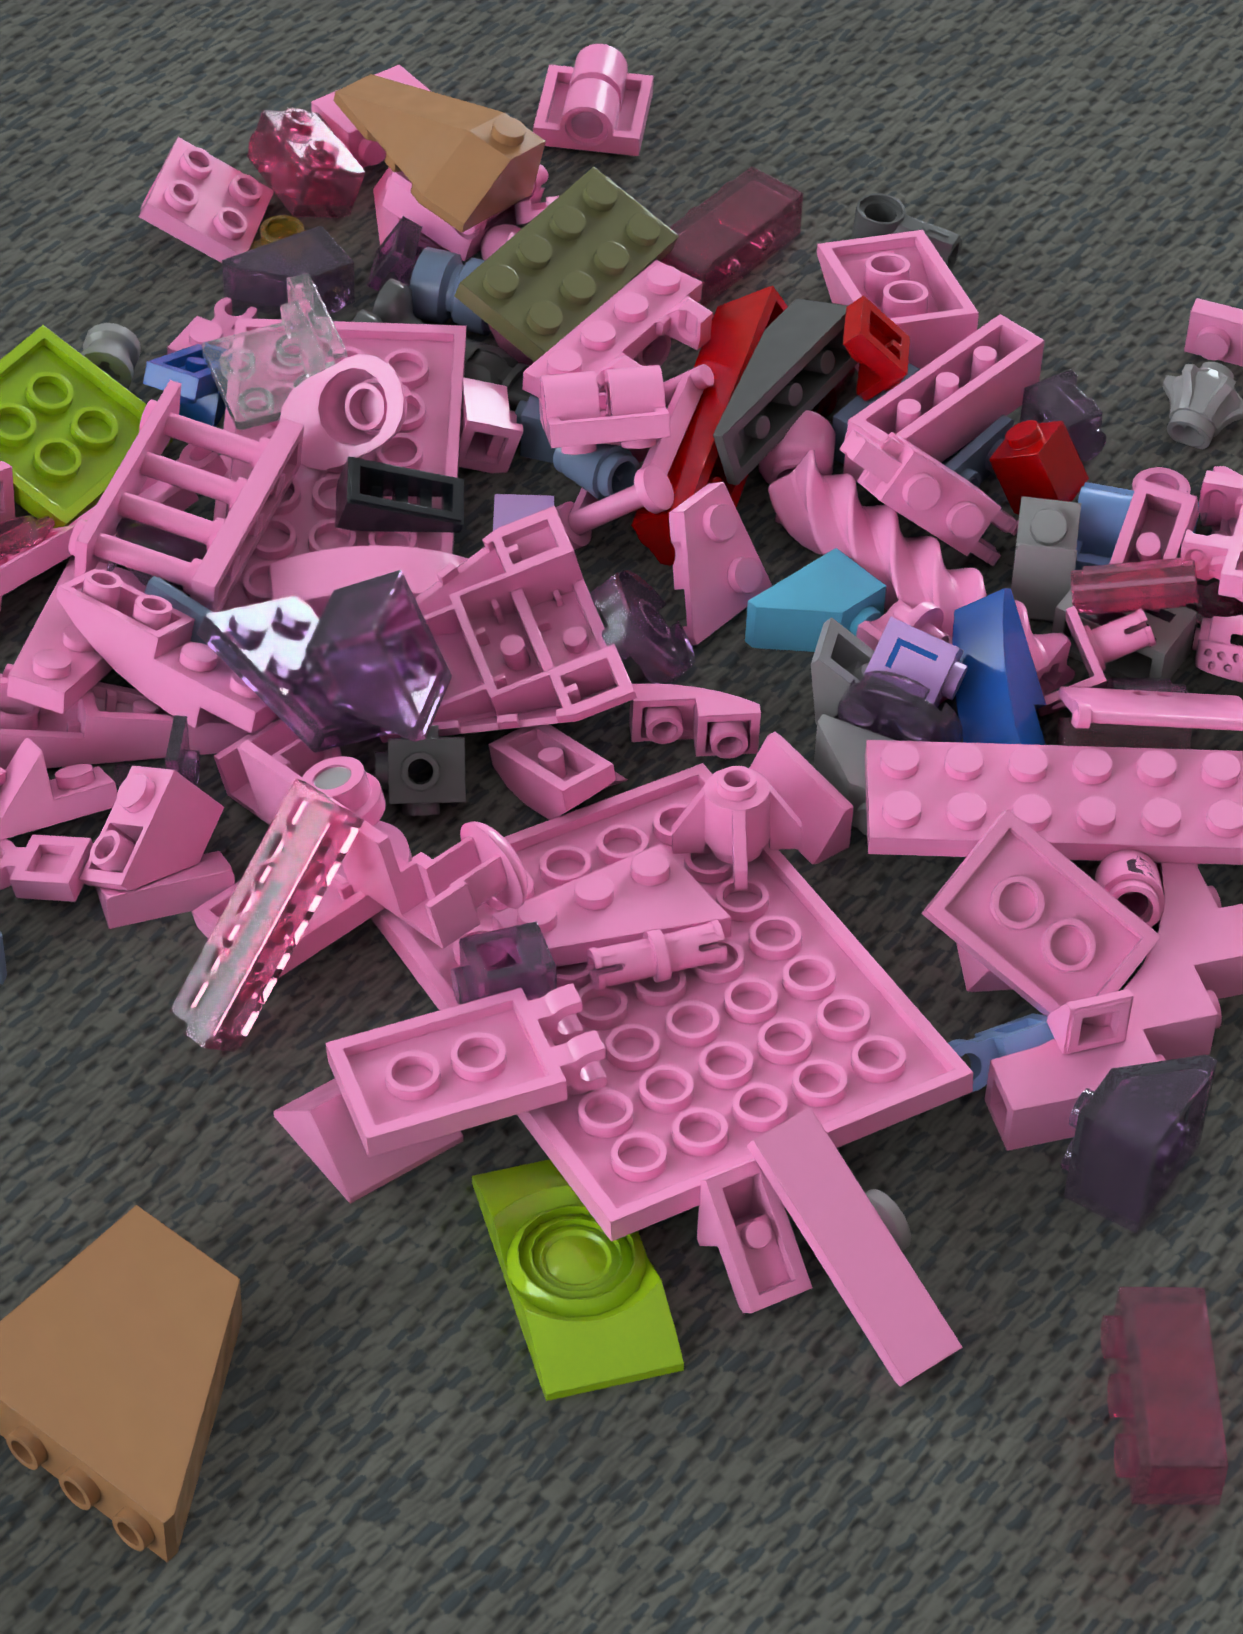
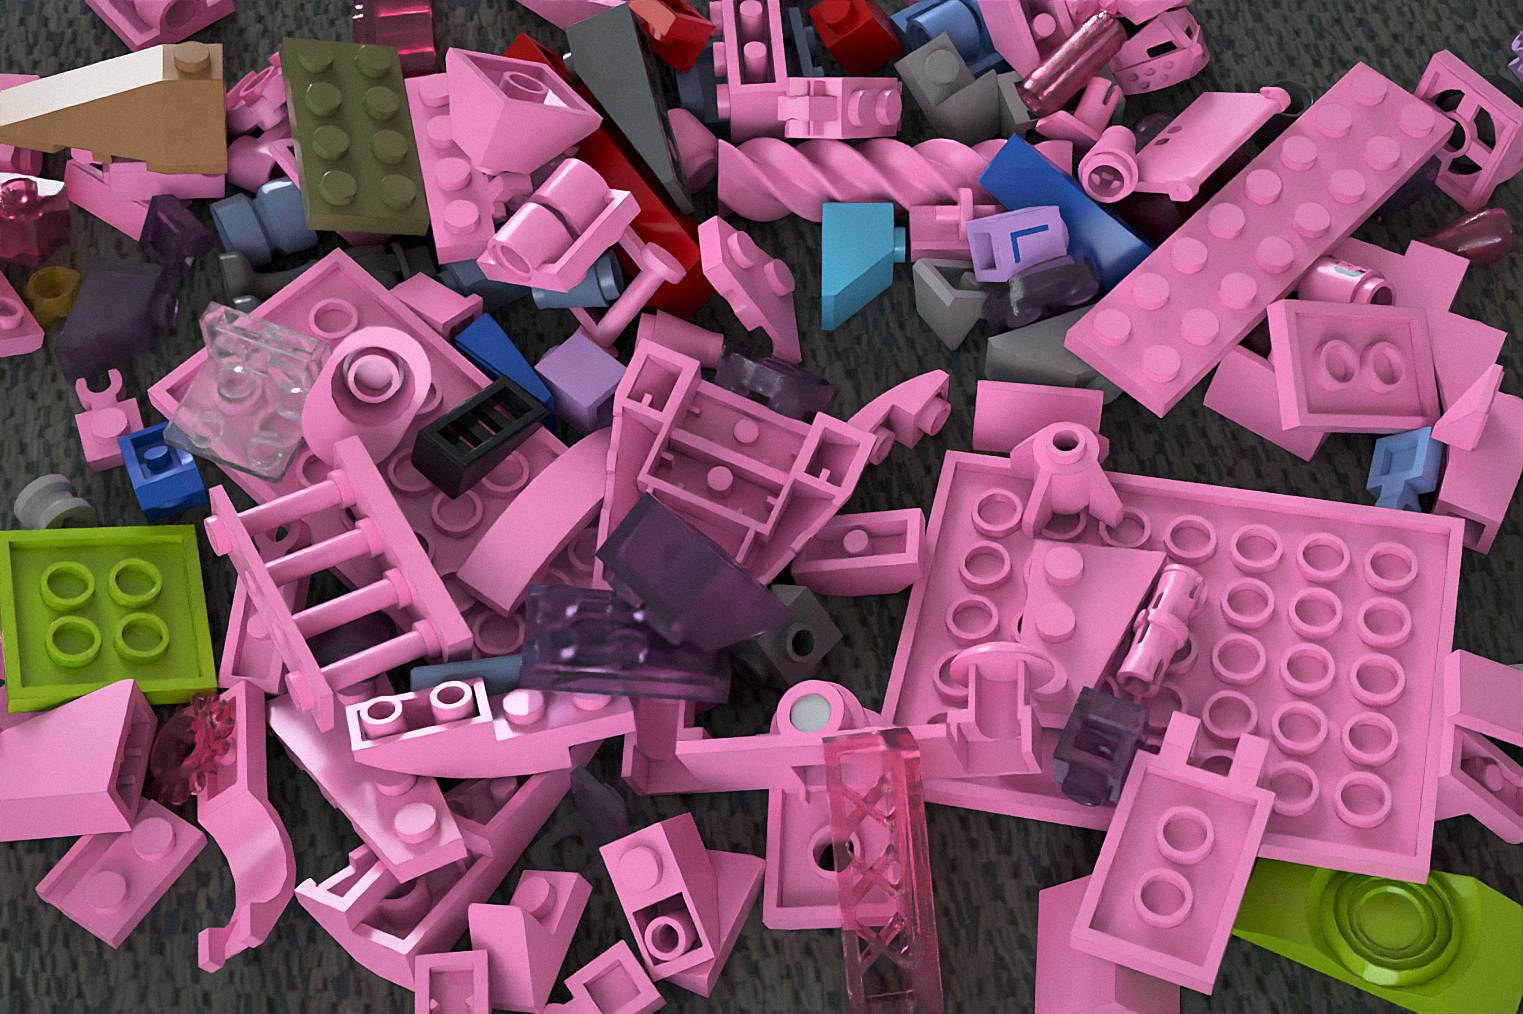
camera: 45 degrees left, 10 degrees up
none -> bright pink slope [445,47,603,176]
none -> blue slope [455,313,557,433]
none -> bright pink cone [633,309,724,370]
none -> bright pink cone [1078,126,1139,203]

